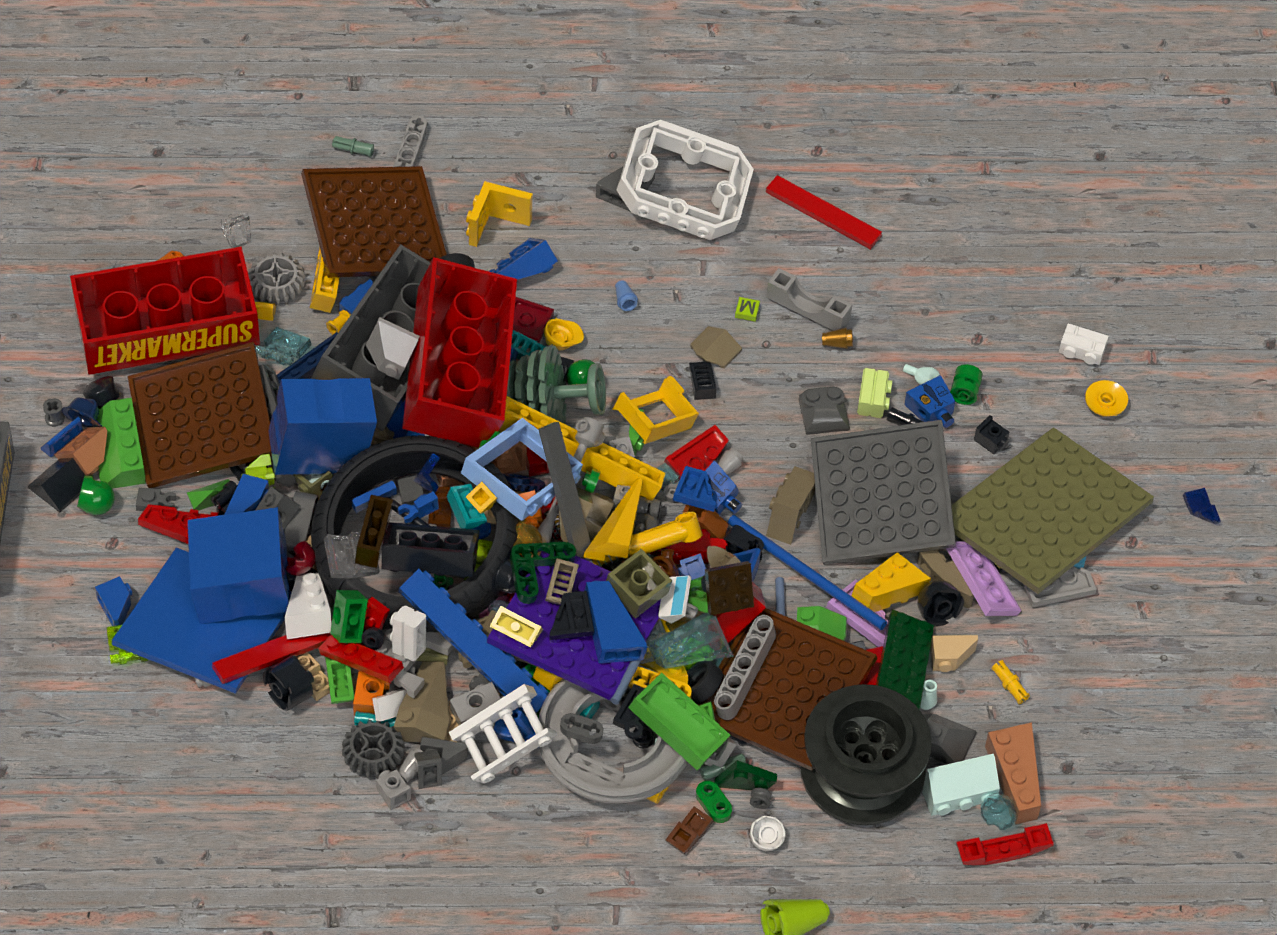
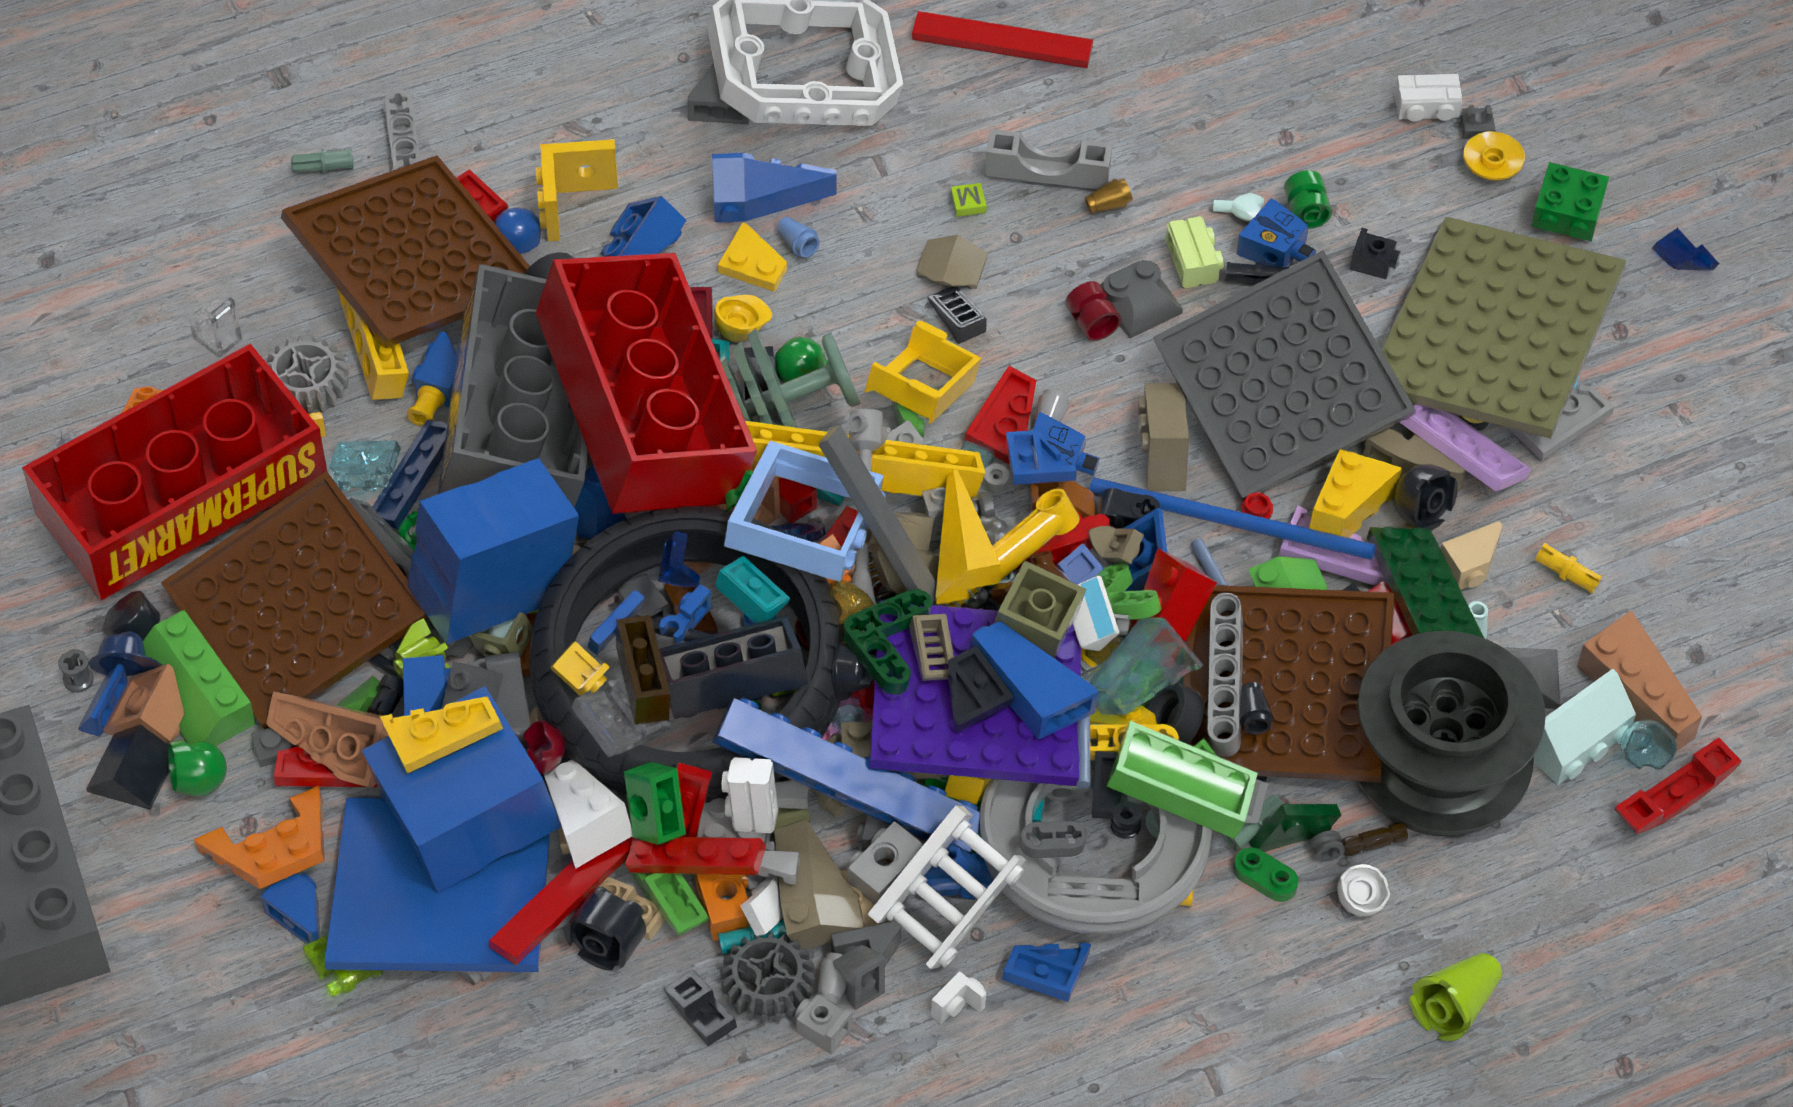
camera: 20 degrees left, 0 degrees up
black plate [362,627,385,650] -> none
light grey slope [366,317,420,380] -> none
yellow slope [466,482,497,513] -> none
light yellow slope [490,606,543,648] -> none
green plate [582,468,601,493] -> none
reddish brown slope [665,806,714,854] -> none
dark brown plate [701,561,754,615] -> none
none -> orange wing [194,786,325,889]
none -> nougat wedge [266,691,388,788]
none -> yellow wing [380,697,503,774]
none -> red plate [456,169,508,221]
none -> blue hair [495,207,541,254]
none -> yellow bracket [550,641,609,696]
none -> black slope [664,969,737,1046]
none -> blue wedge [712,153,837,223]
none -> yellow wing [718,222,788,292]
none -> white bracket [931,971,986,1024]
none -> blue wing [1002,943,1091,1002]
none -> dark red wheel [1065,281,1122,341]
none -> black cone [1240,682,1274,735]
none -> red plate [1241,492,1273,519]
none -> dark brown axle [1341,823,1408,856]
none -> dark grey tile [1460,105,1496,139]
none -> green brick [1531,162,1609,242]

